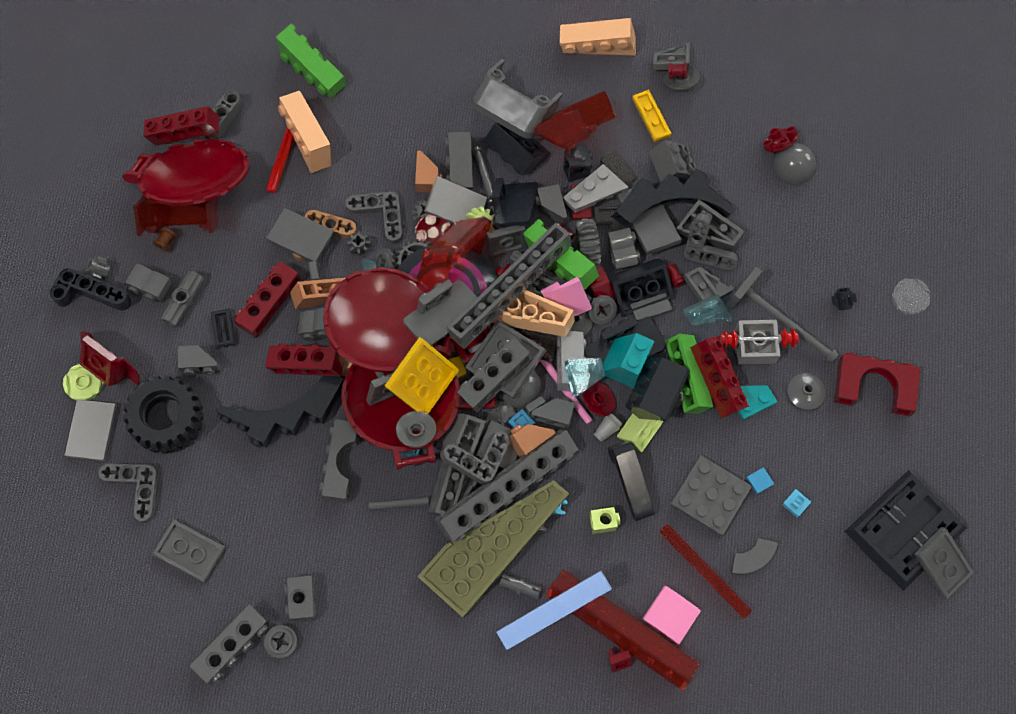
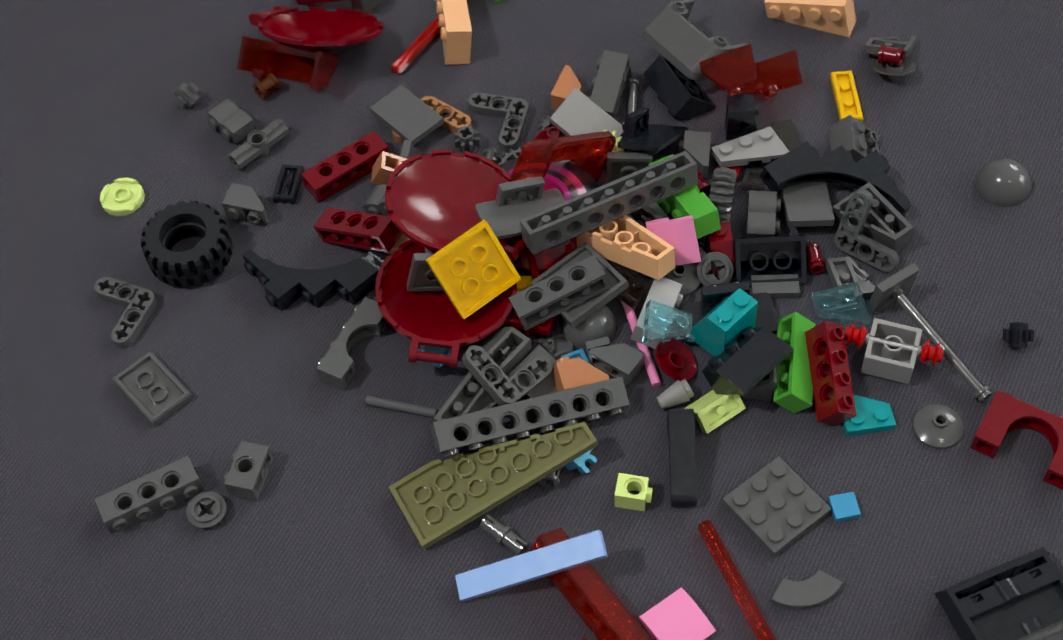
camera: 25 degrees right, 15 degrees down
black beam [49,268,131,311] -> none
light grey tile [65,399,117,461] -> none
dark red piece [80,331,140,386] -> none
dark grey dish [396,411,436,448] -> none
dark red dish [763,126,798,152] -> none
medium azure tile [782,489,811,518] -> none

